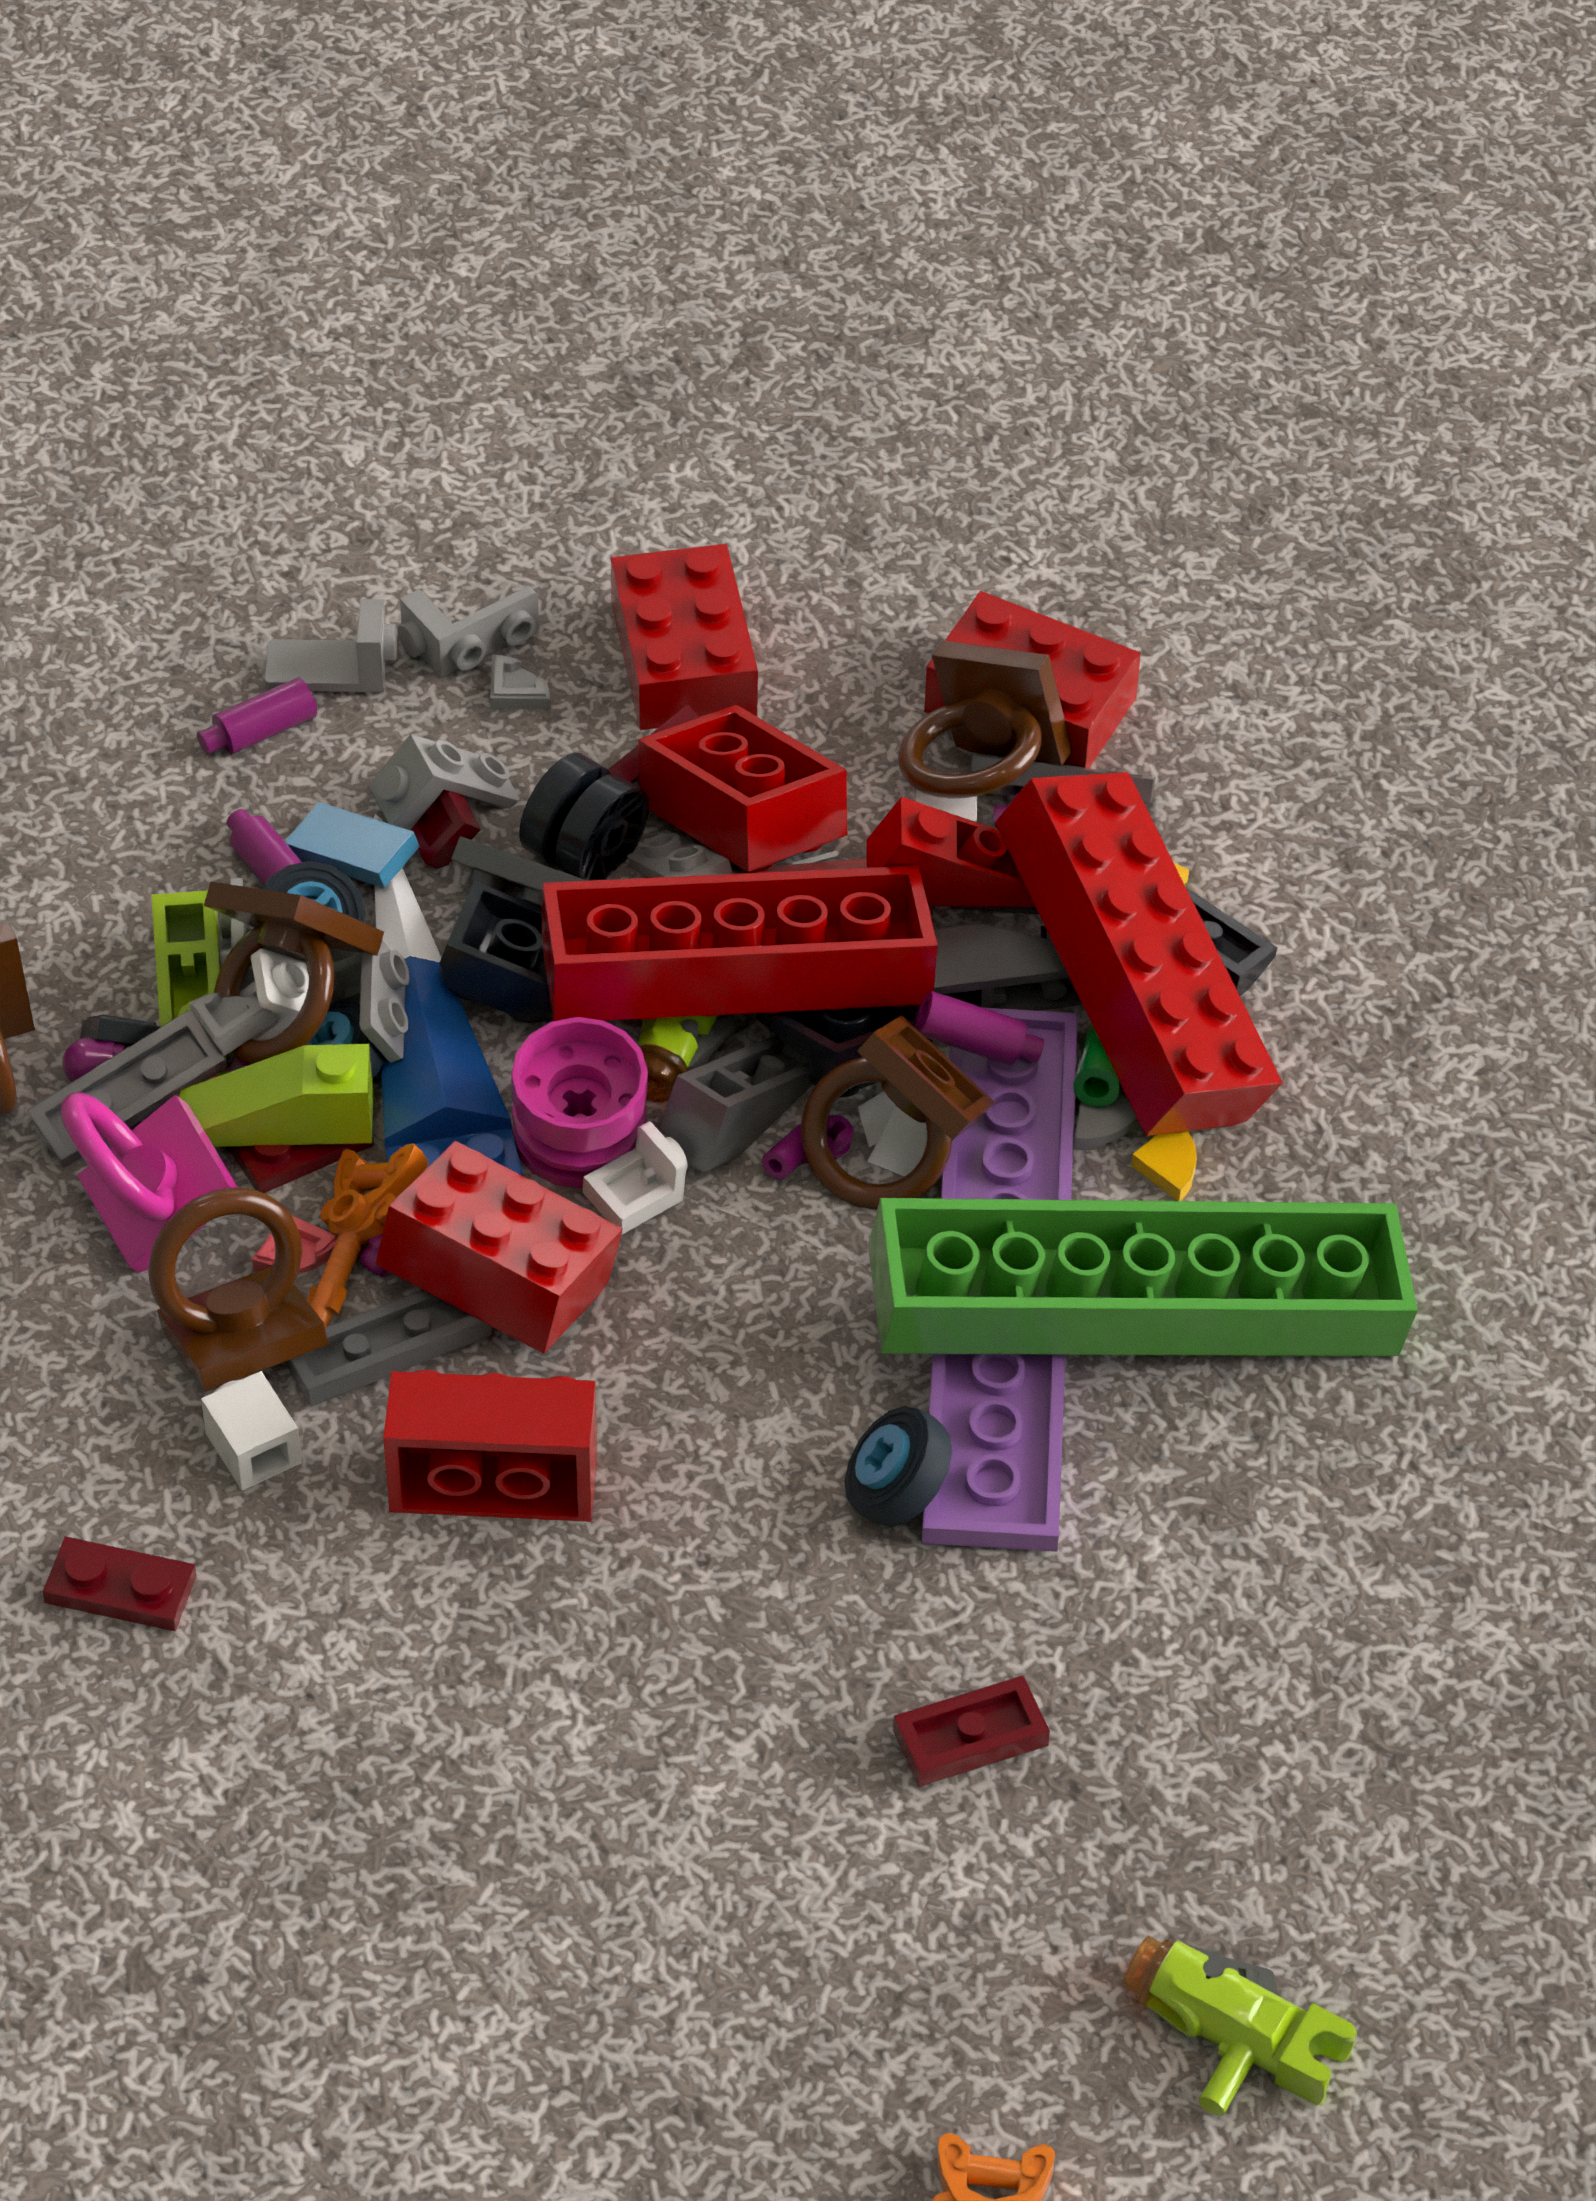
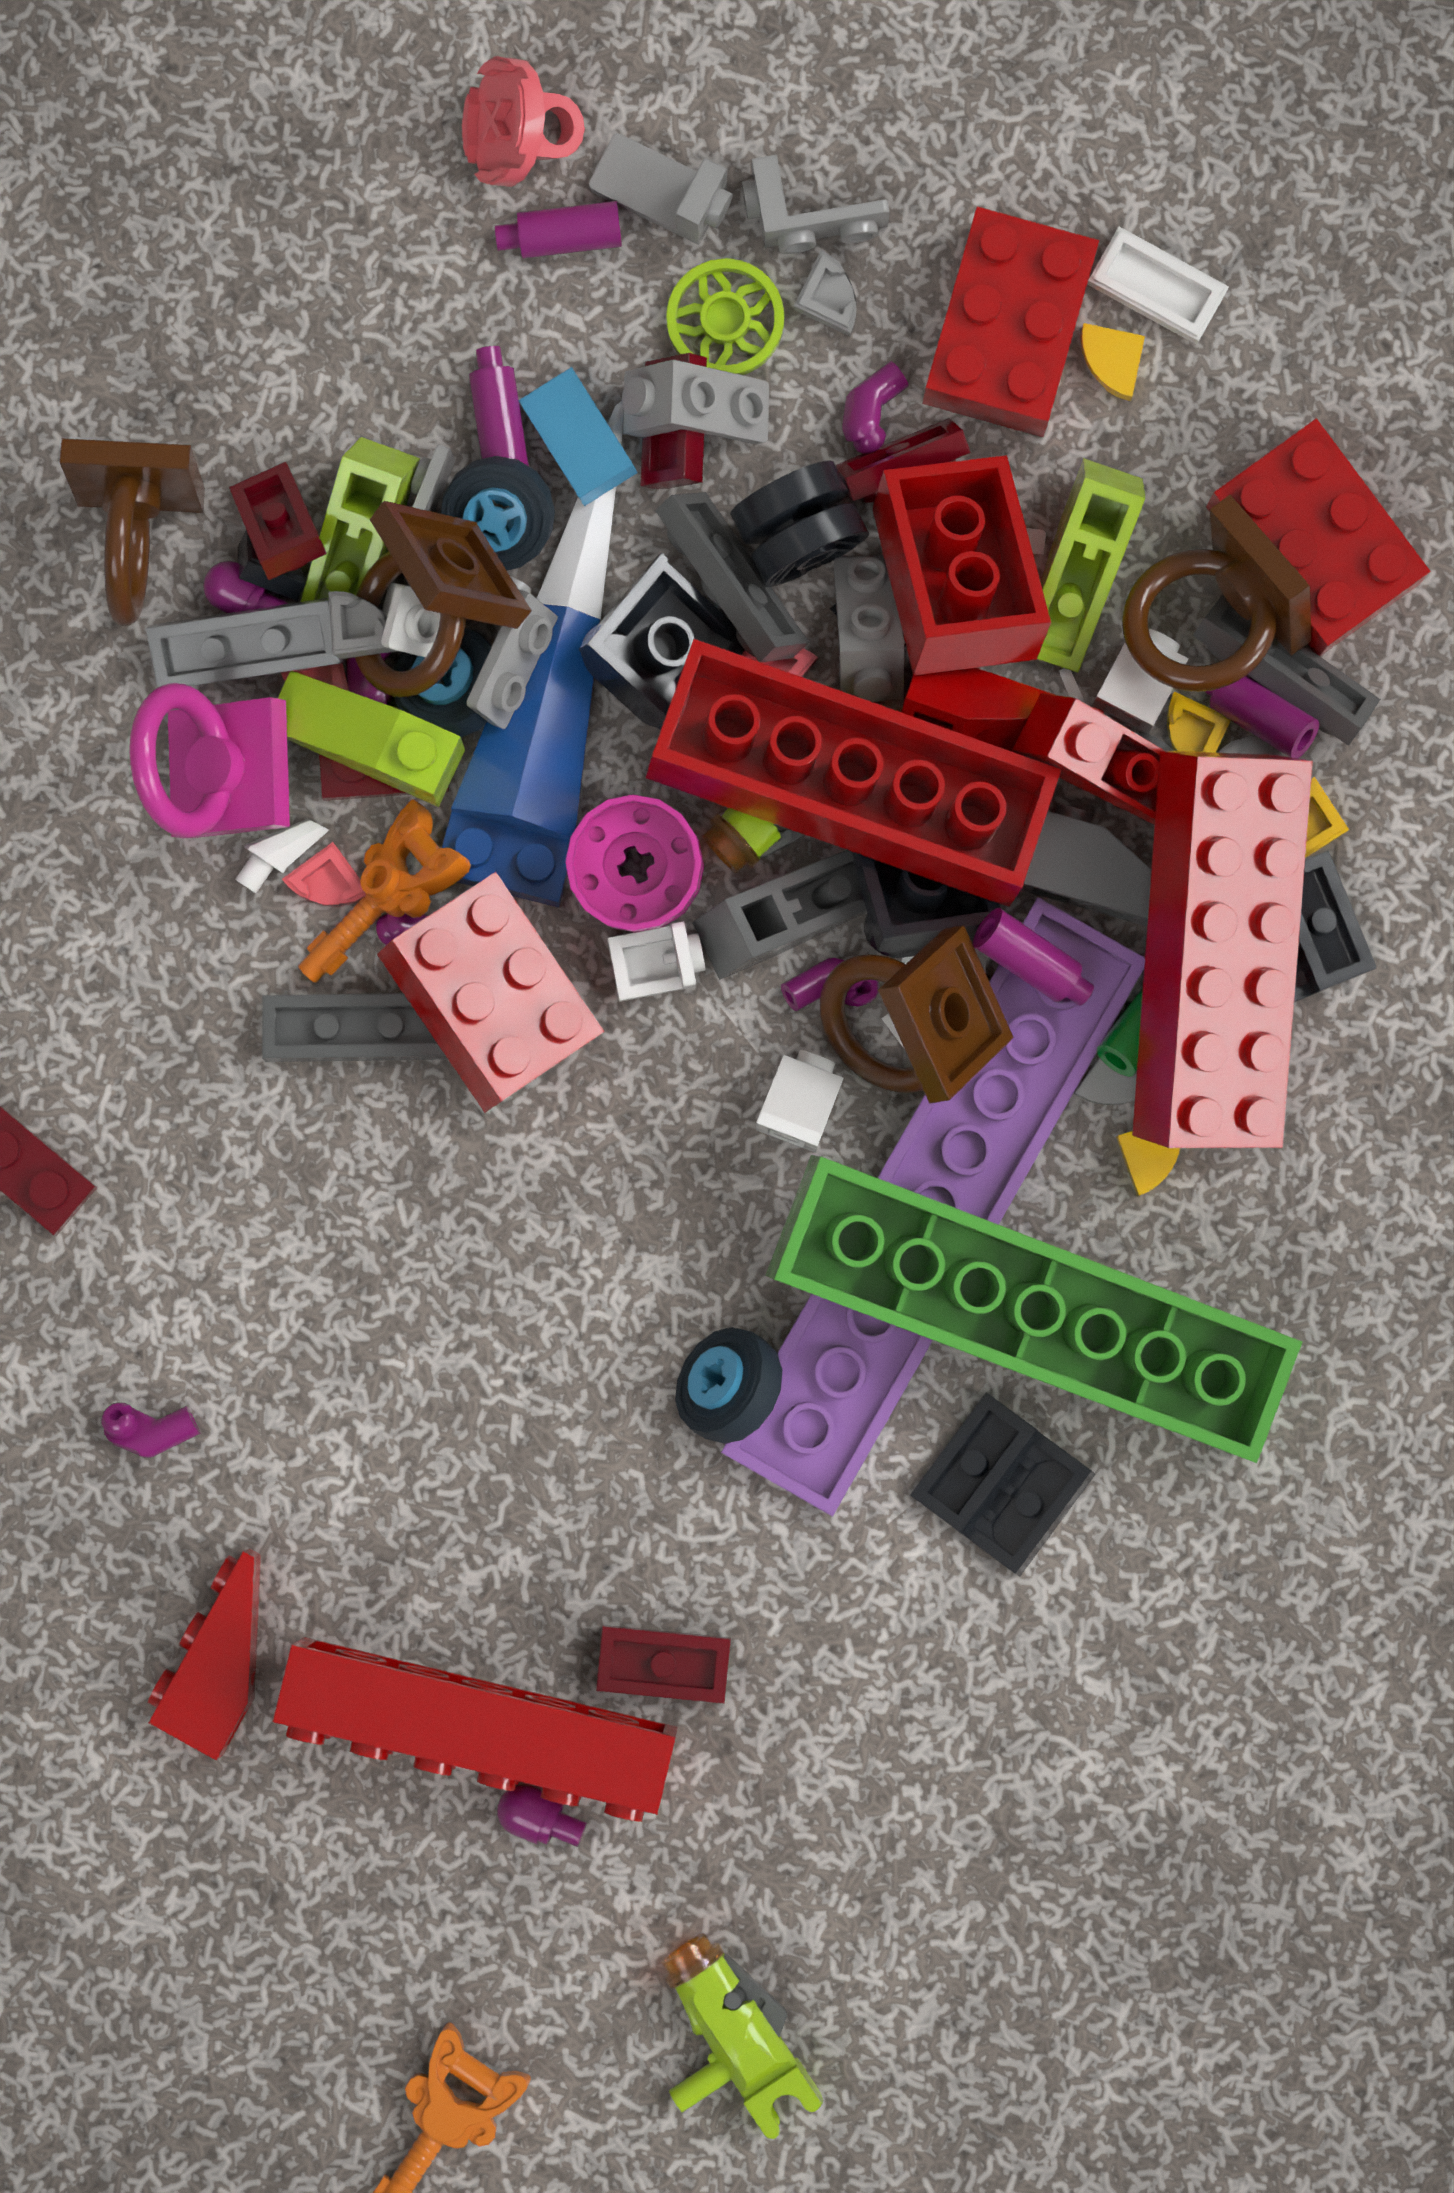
camera: 30 degrees right, 35 degrees up
reddish brown tile [148,1188,329,1392] -> none
white brick [201,1371,302,1491] -> none
red brick [383,1370,597,1522] -> none
none -> magenta arm [101,1402,201,1458]
none -> red slope [147,1549,261,1761]
none -> dark red plate [229,462,327,580]
none -> white bar [235,819,329,893]
none -> red brick [273,1637,678,1822]
none -> coral tile [462,56,585,187]
none -> magenta cylinder [497,1785,587,1847]
none -> lime wheel [666,258,784,375]
none -> white slope [756,1050,844,1153]
none -> magenta arm [842,361,909,454]
none -> black slope [910,1392,1096,1577]
none -> lime slope [1037,458,1146,673]
none -> yellow tile [1081,323,1145,401]
none -> white tile [1087,227,1229,345]

